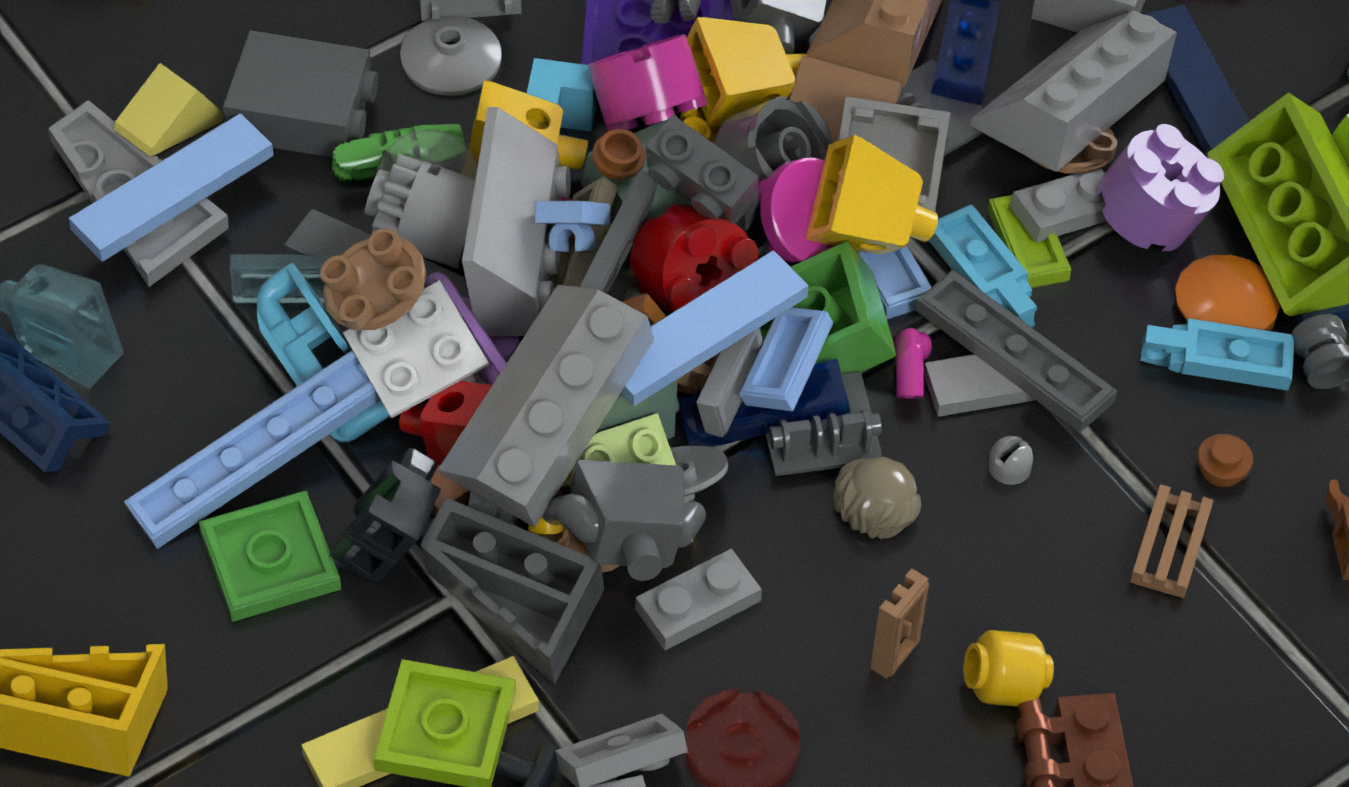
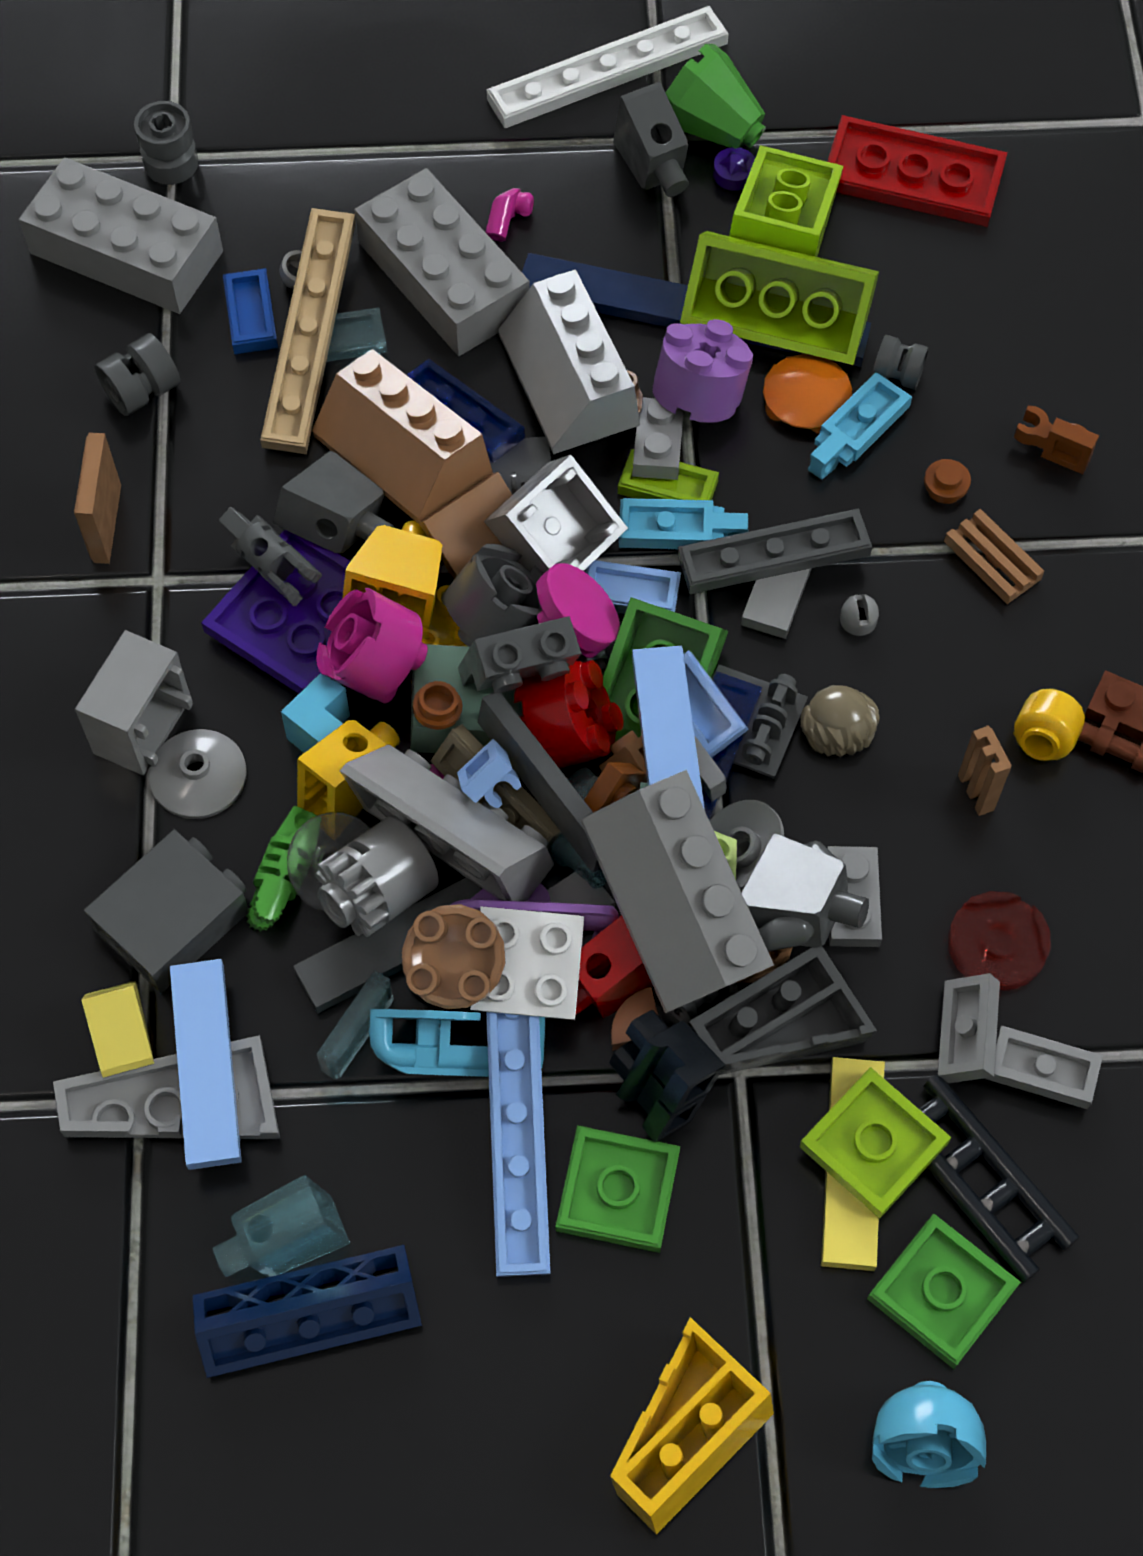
camera: 55 degrees left, 10 degrees up
yellow torso [806,135,938,254] -> none
dark pink arm [893,328,932,399] -> none

